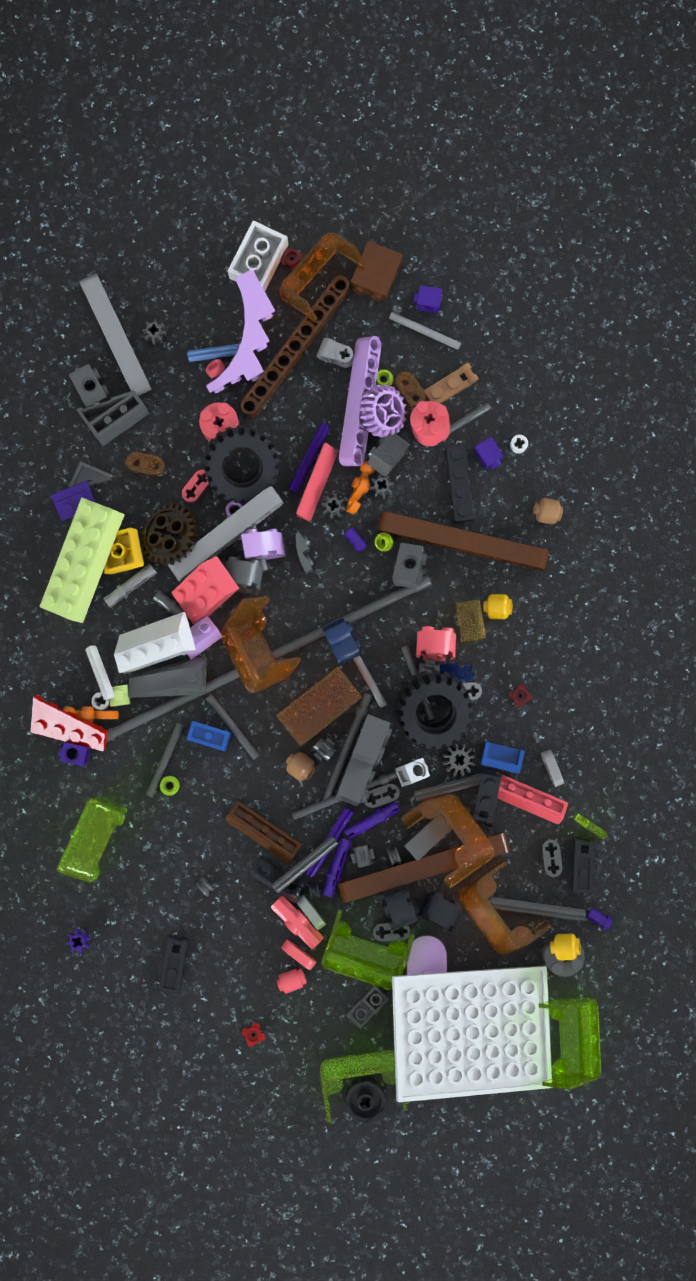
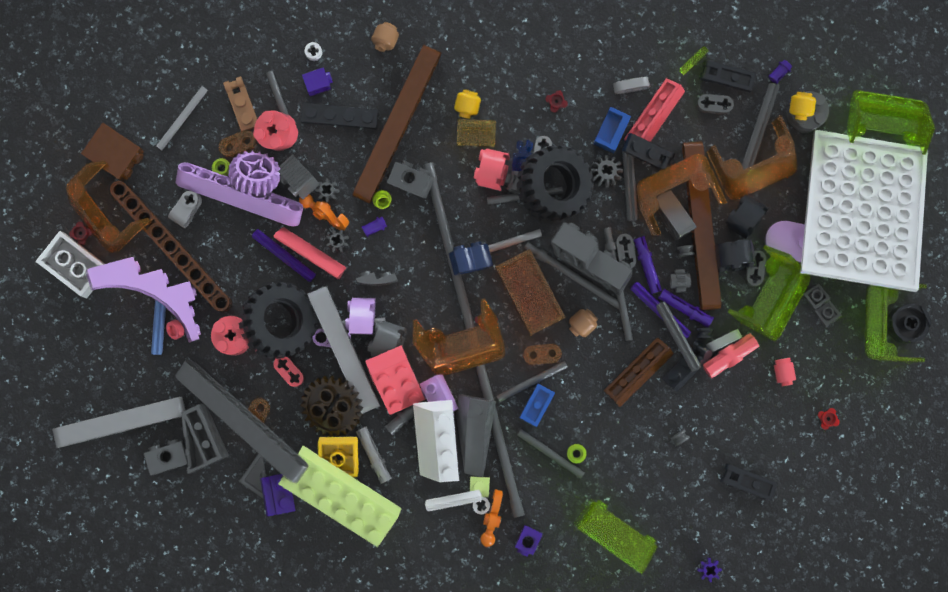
camera: 85 degrees left, 0 degrees up
wing [31,695,108,751] -> none
dark grey gear [142,319,167,345] -> none
coral beam [281,939,317,970] -> none
dark grey gear [312,737,336,761] -> none
light grey brick [395,758,430,787] -> none
dark purple brick [413,285,443,313] -> none
none -> dark grey beam [175,359,309,483]
none -> clear orange plate [523,344,562,365]

